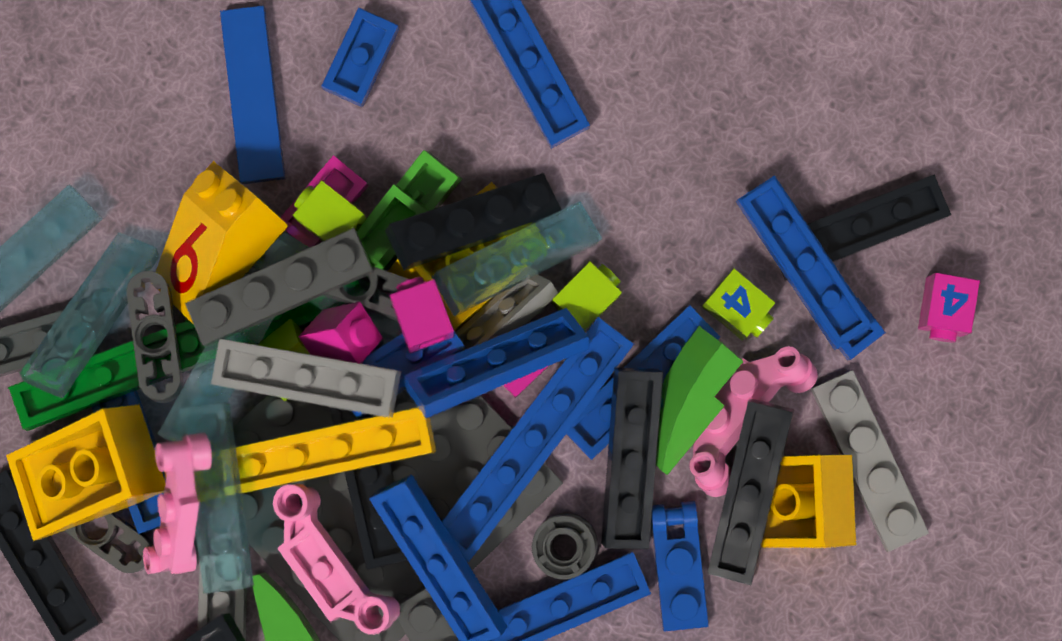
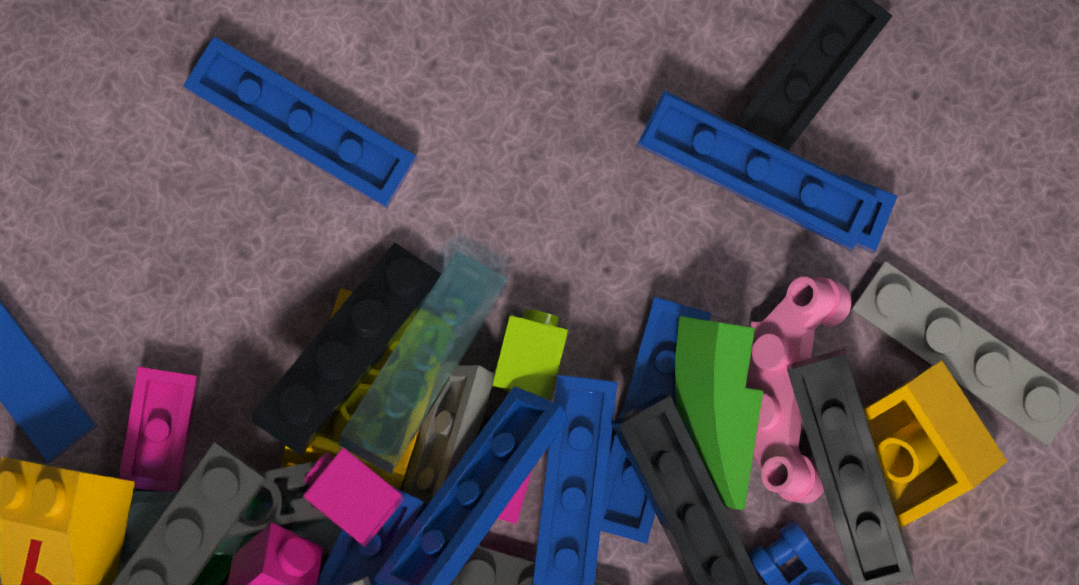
camera: 25 degrees left, 0 degrees up
lime brick [293,180,366,242] -> none
blue plate [321,7,399,108] -> none
bright green slope [357,150,463,278] -> none
lime brick [701,269,775,340] -> none
dark pink brick [918,273,980,343] -> none

